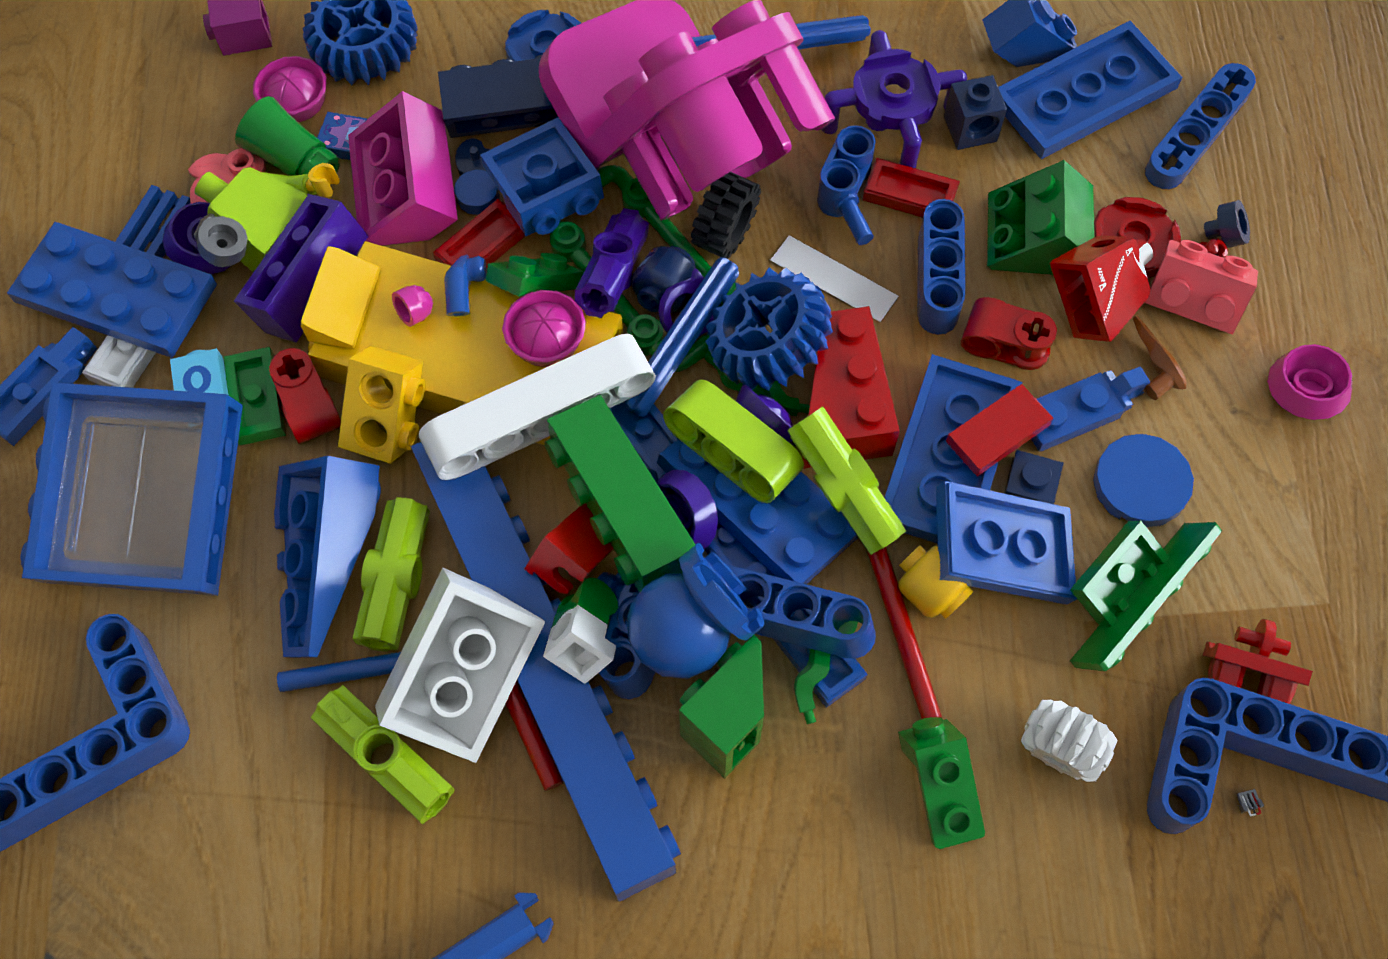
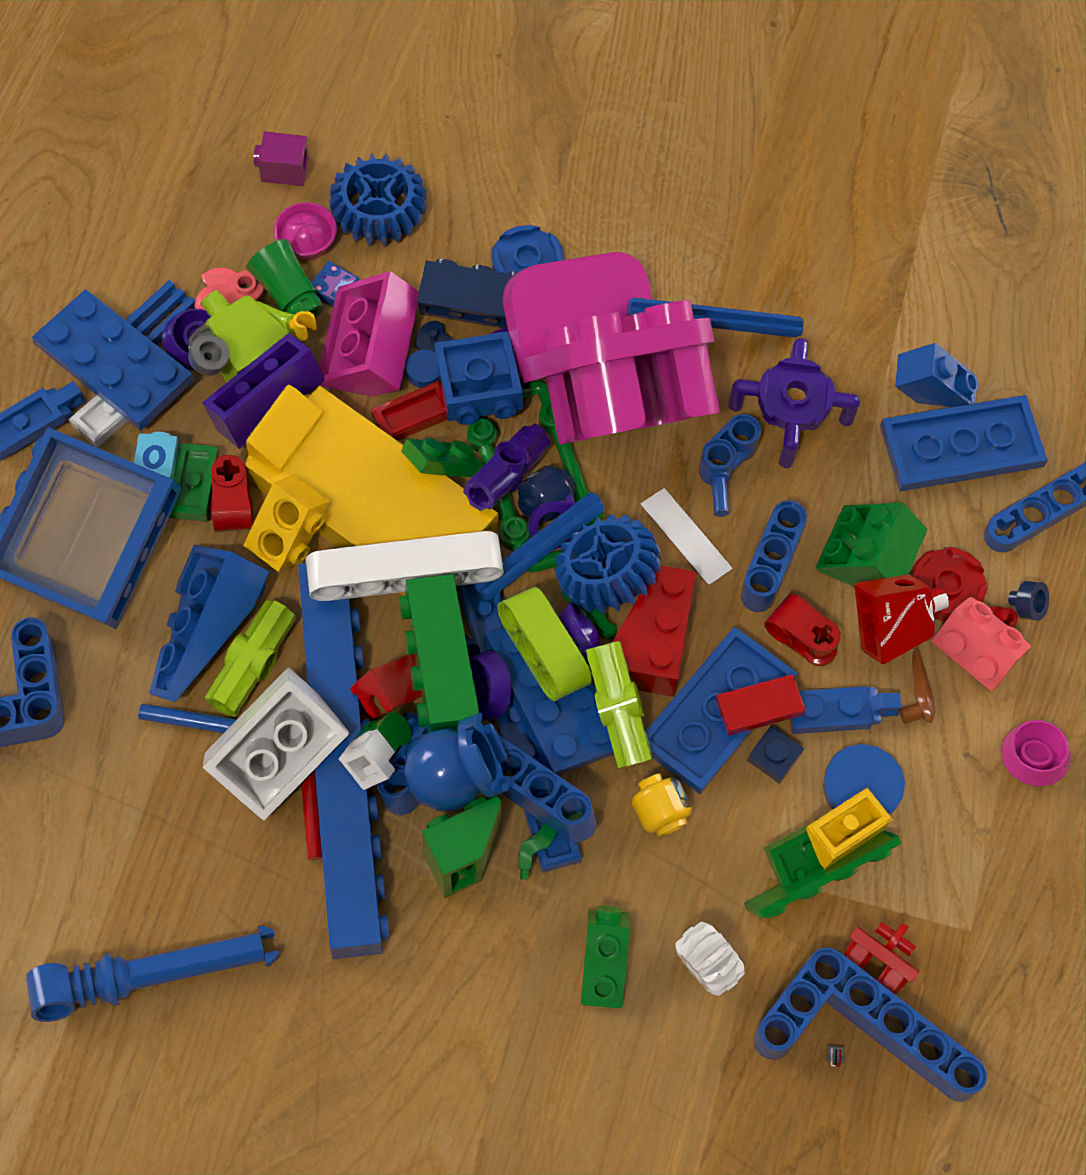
camera: 15 degrees right, 0 degrees up
lime piece [311,685,455,824] -> none
dark pink hinge [392,285,433,327] -> none
blue arm [444,255,487,317] -> none
dark pink hat [502,290,586,367] -> none
black tyre [691,172,761,259] -> none
red tile [863,158,960,218] -> none
red bar [867,547,942,719] -> none
tile [936,481,1077,605] -> none
dark blue brick [944,75,1007,150] -> none
none -> yellow slope [806,788,893,870]

